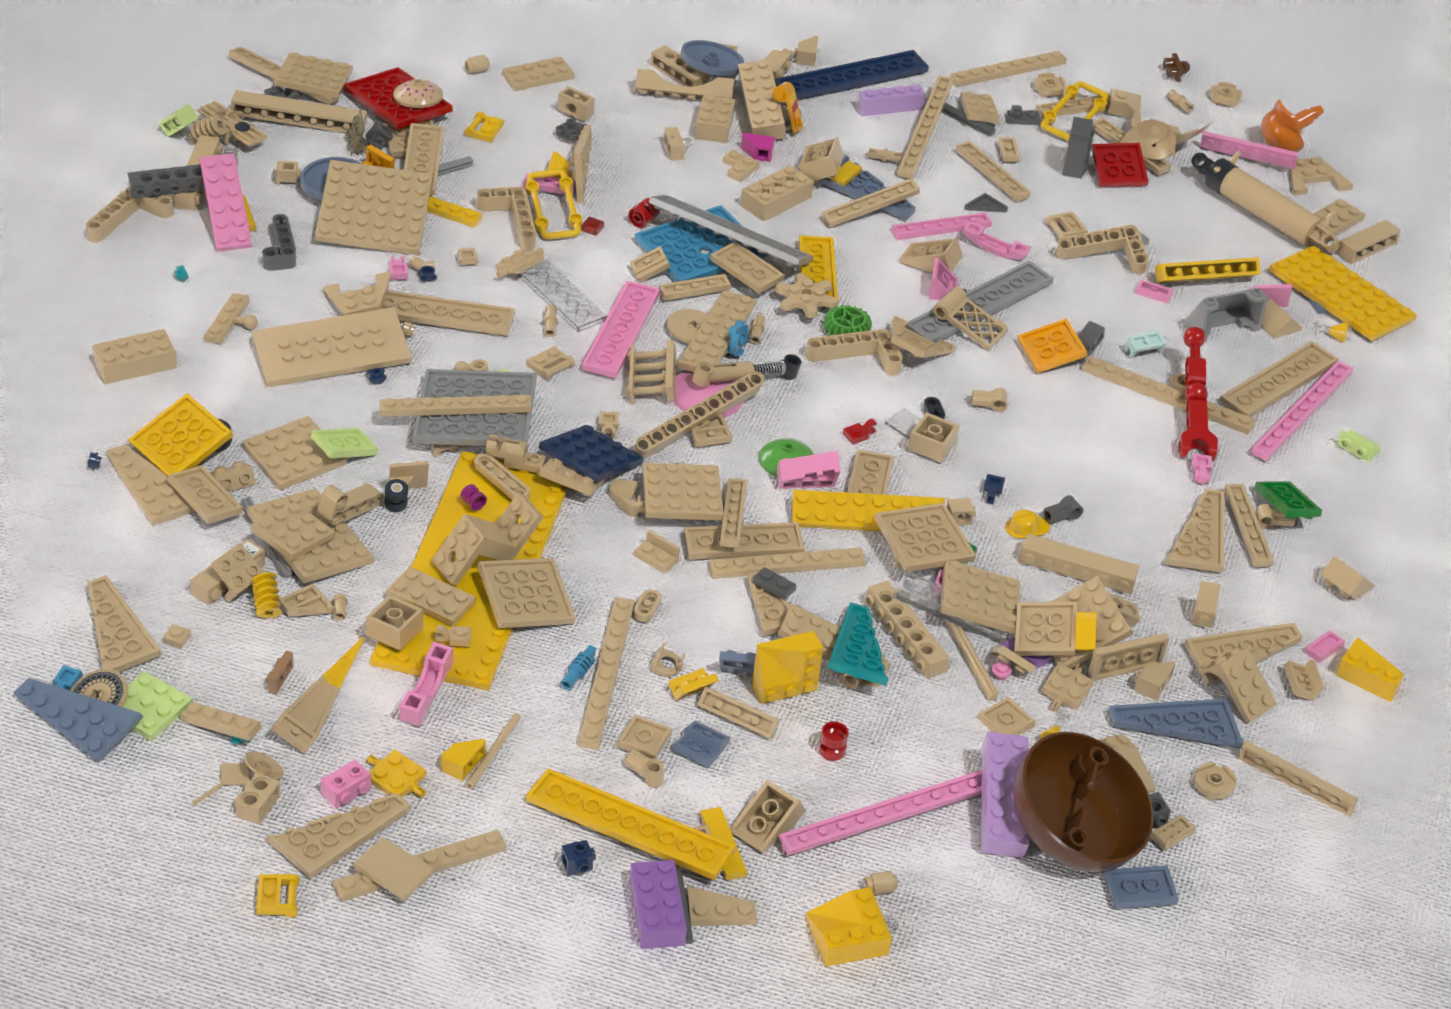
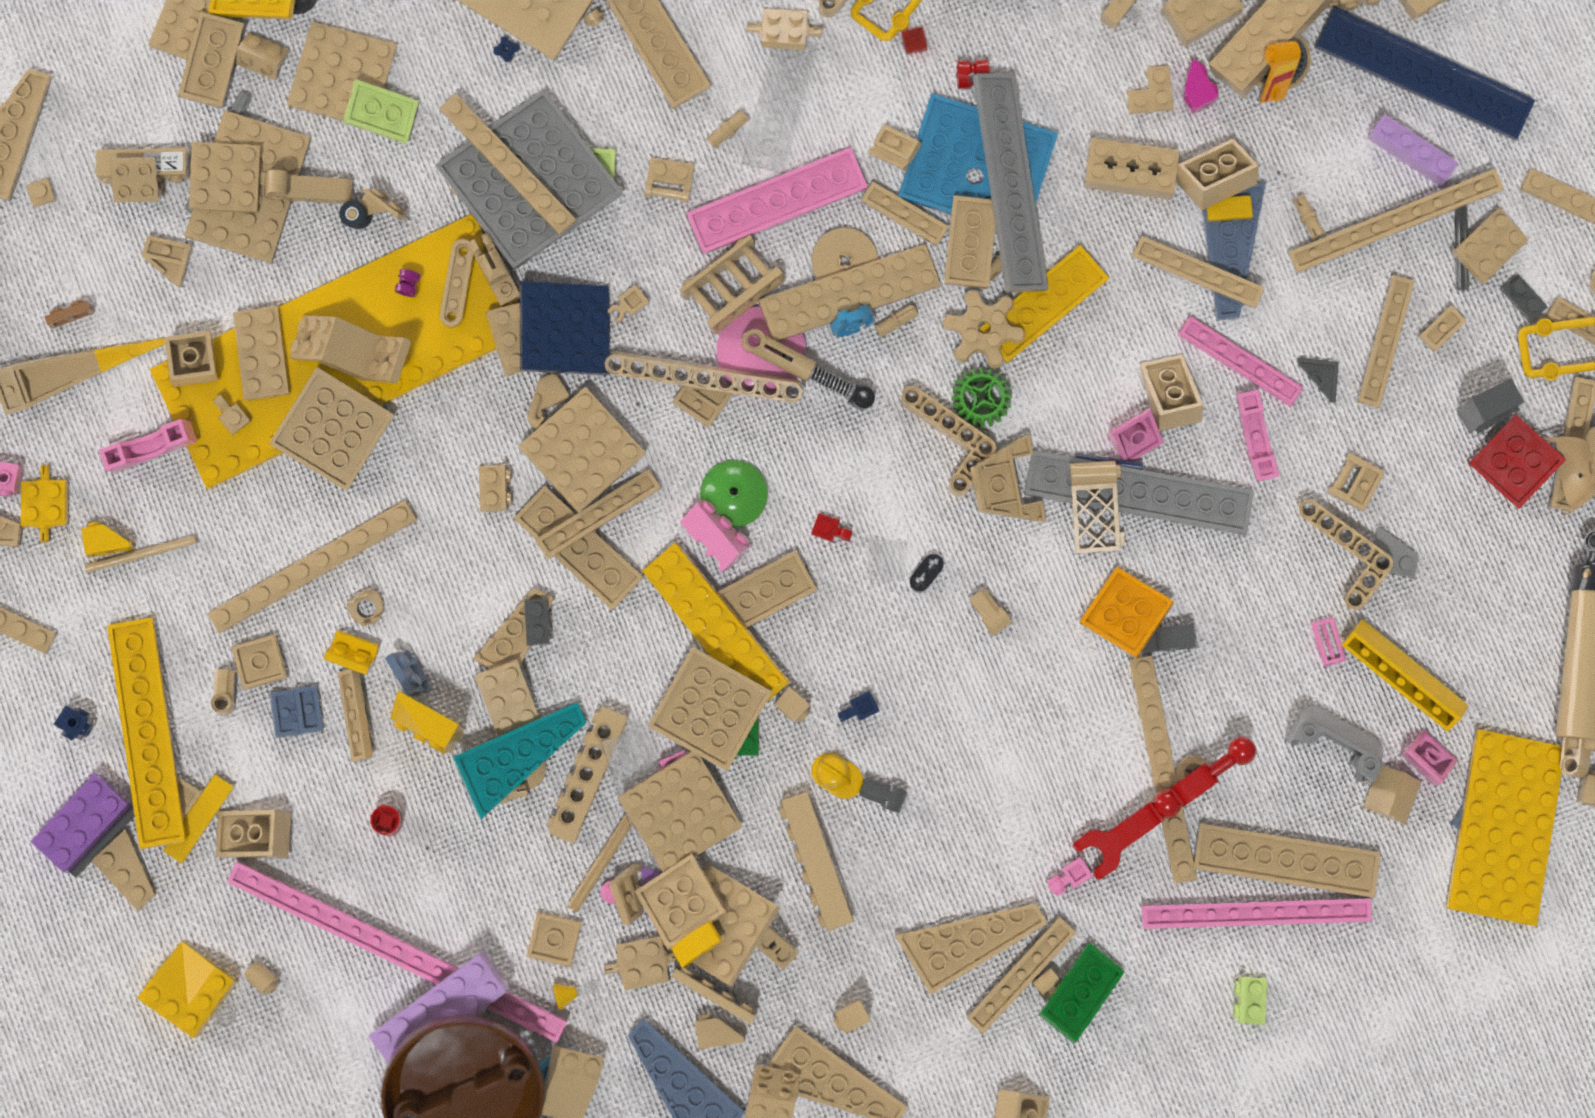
camera: 50 degrees right, 40 degrees up
yellow piece [251,572,282,618] -> none
tan pin [332,594,348,620] -> none
tan plate [454,359,488,371] -> none
dark azure hinge [560,645,597,690] -> none
tan plate [634,589,661,622] -> none
tan plate [709,547,866,579] -> none
tan brick [908,412,960,463] -> none
light aqua hinge [1123,330,1167,358] -> none
piece [1311,321,1352,343] -> none

